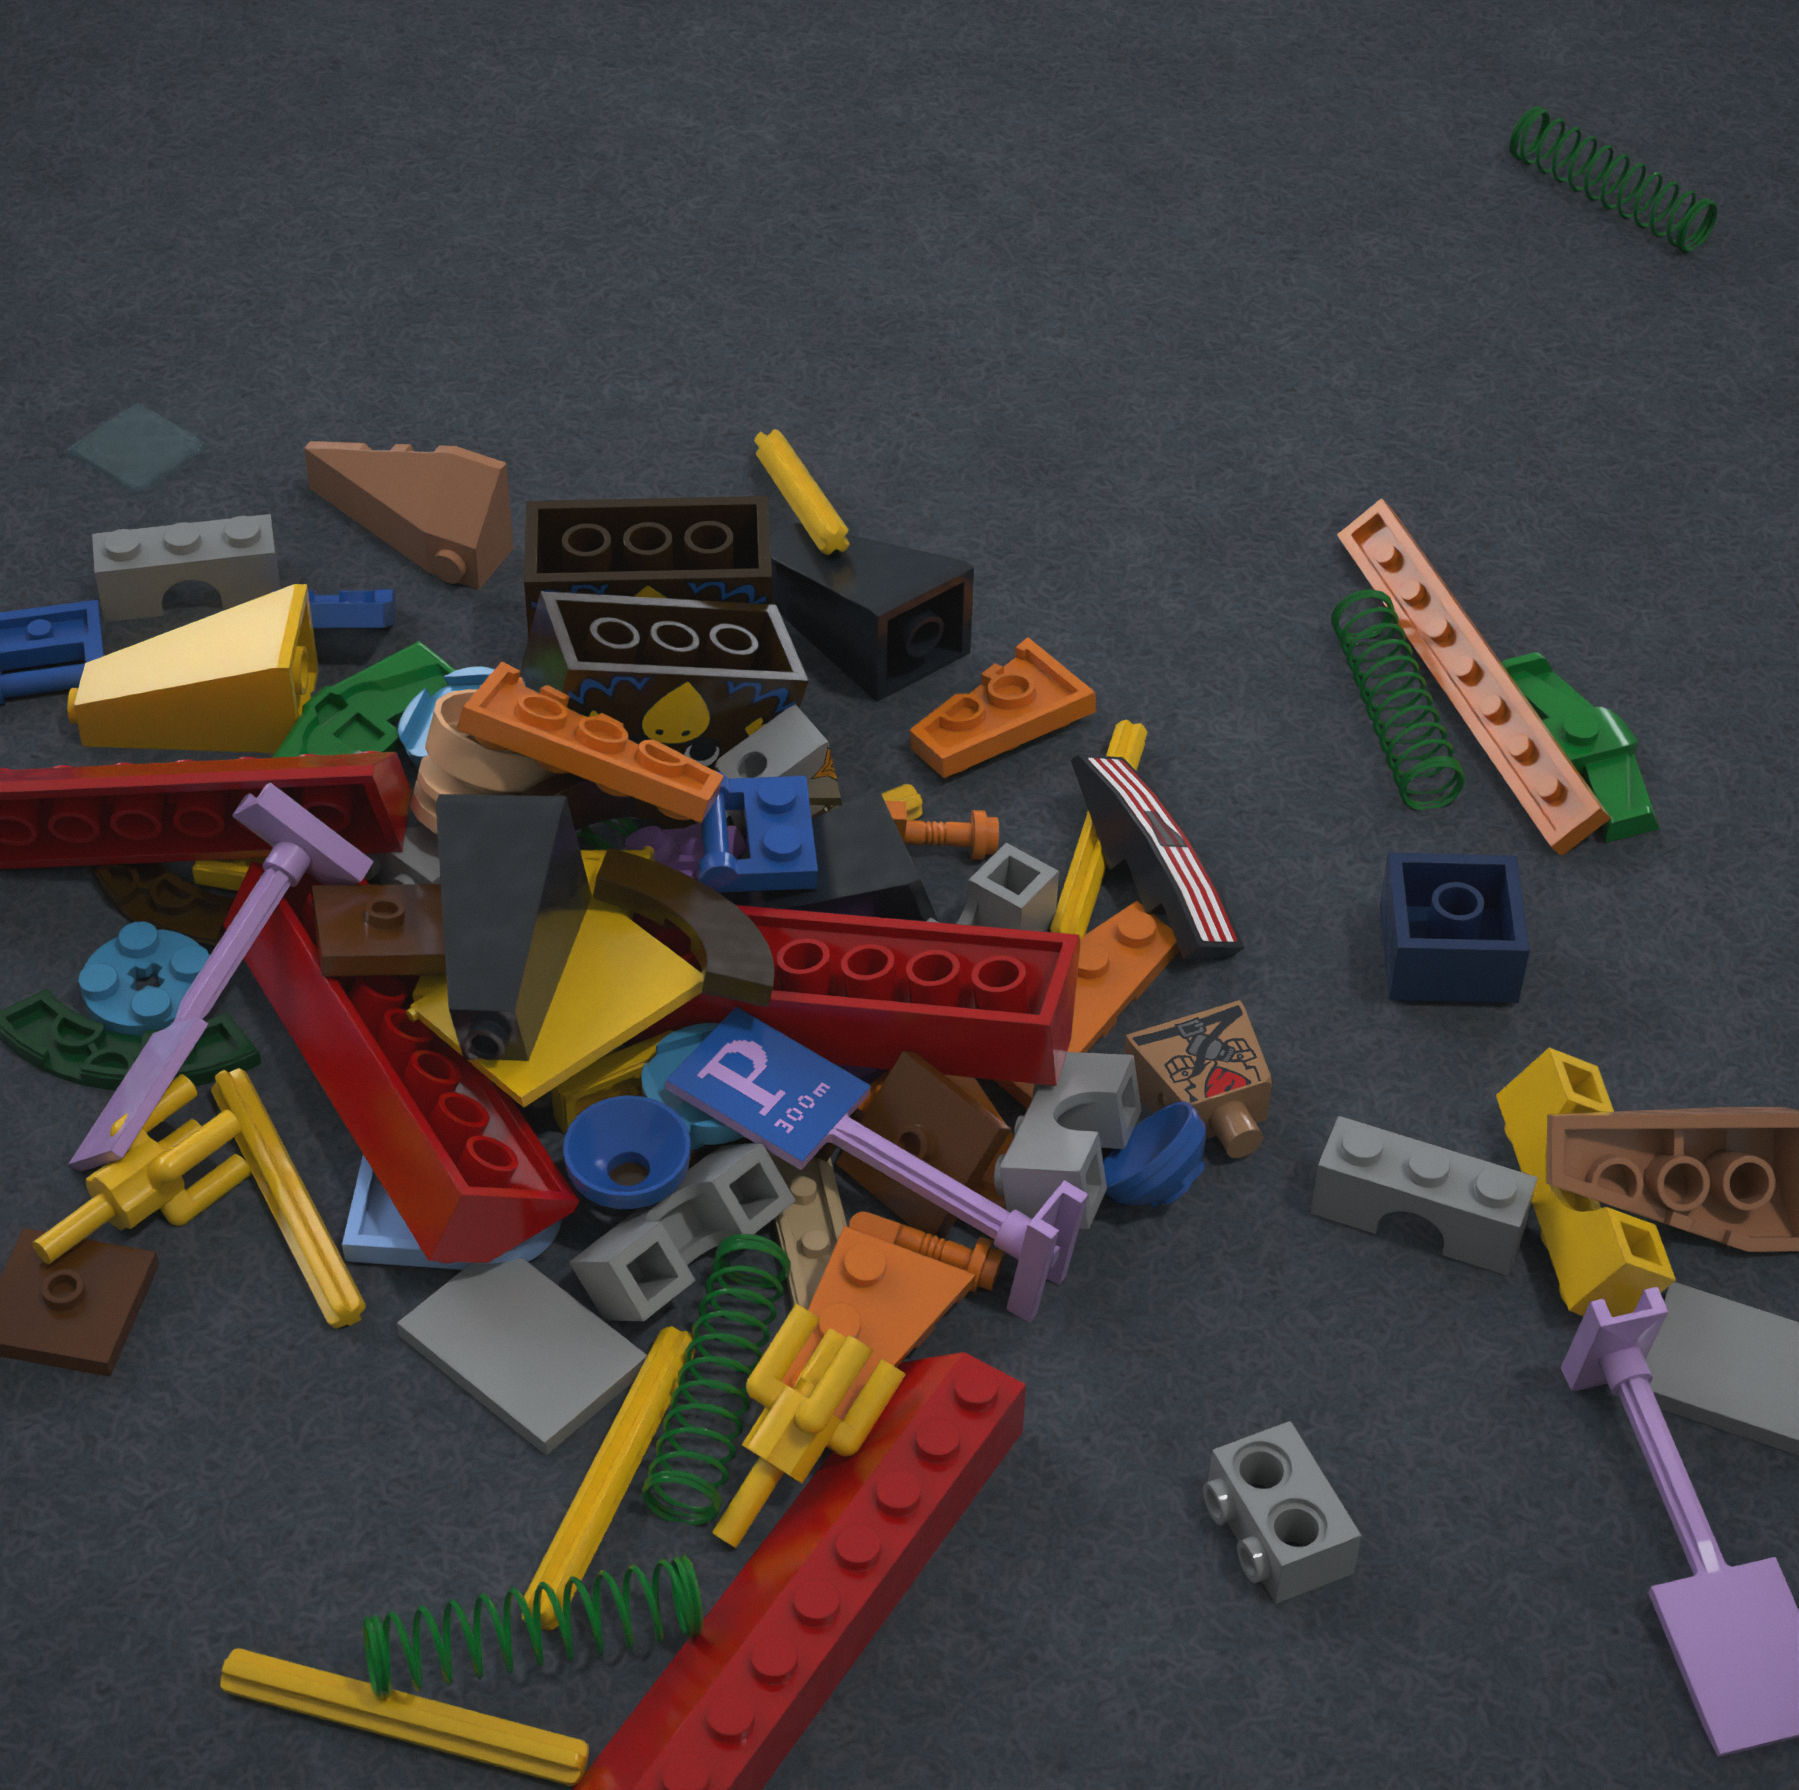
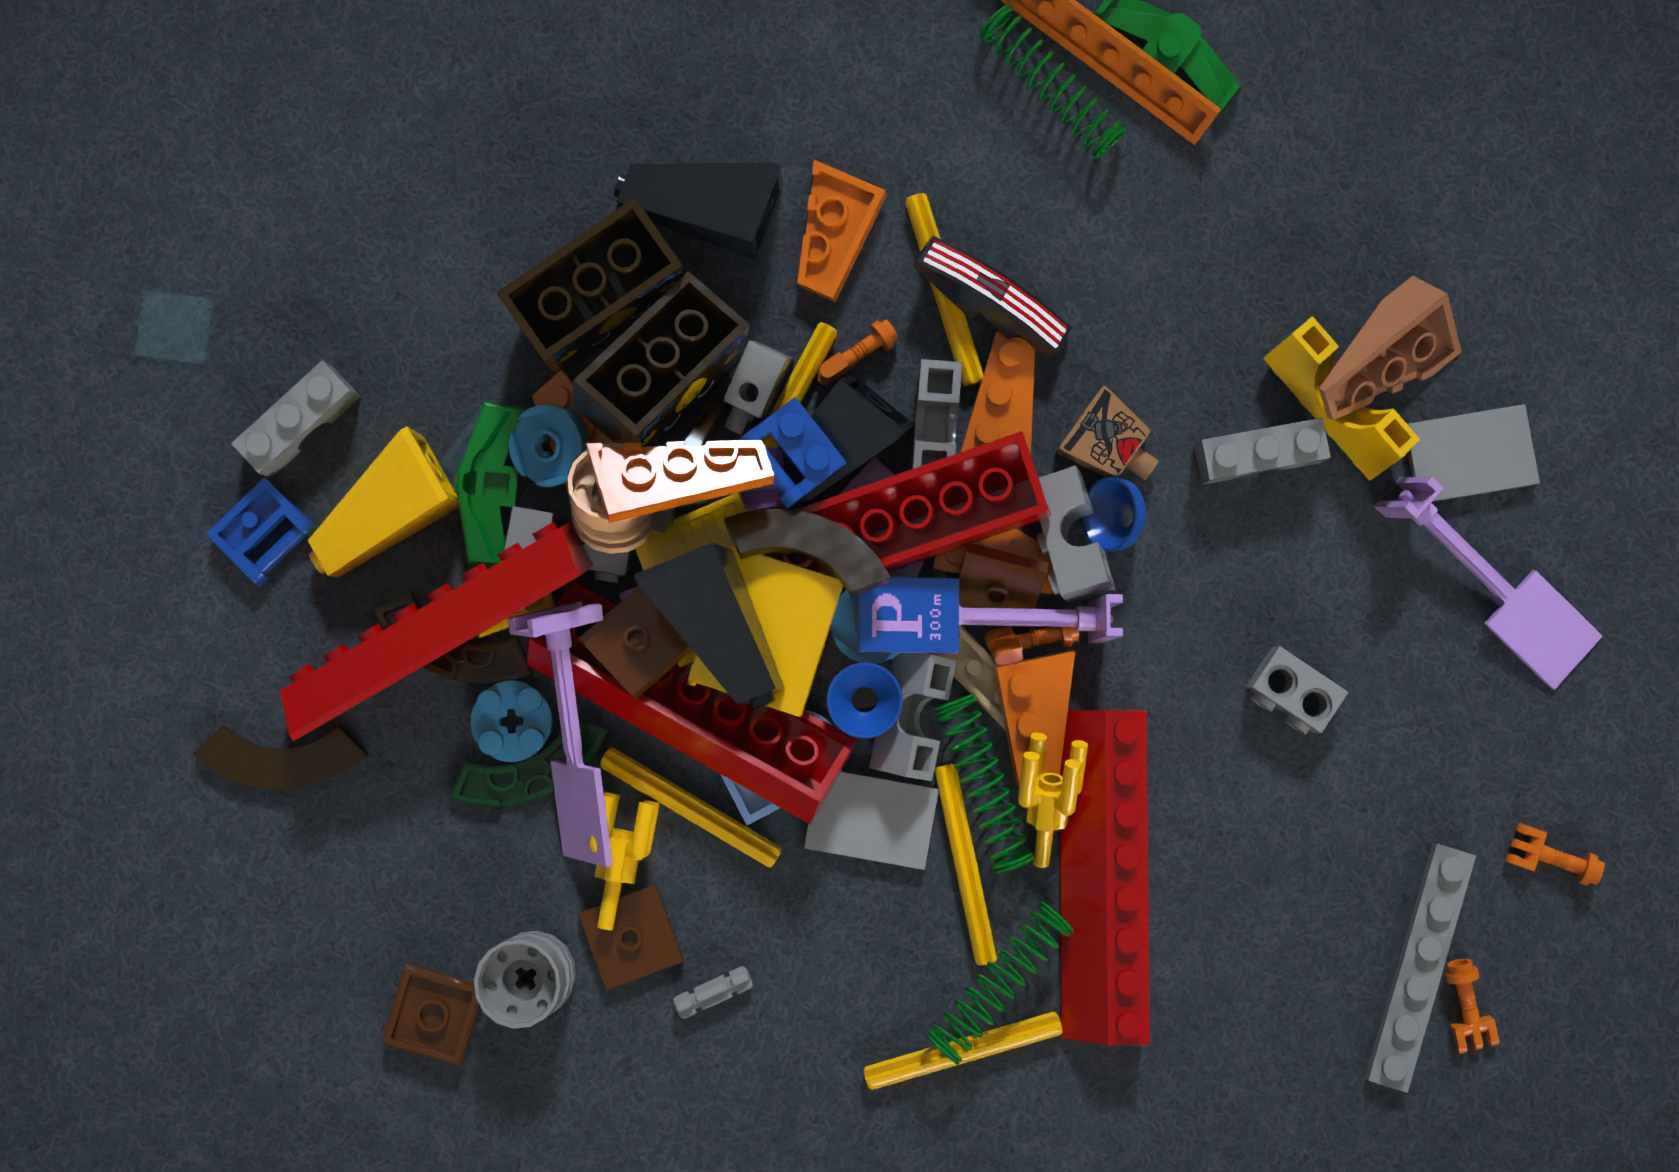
camera: 30 degrees left, 40 degrees up
blue plate [274,589,396,628] -> none
nougat wedge [304,441,513,590] -> none
yellow axle [754,429,850,555] -> none
dark blue brick [1379,852,1530,1003] -> none
none -> light grey axle [673,966,753,1019]

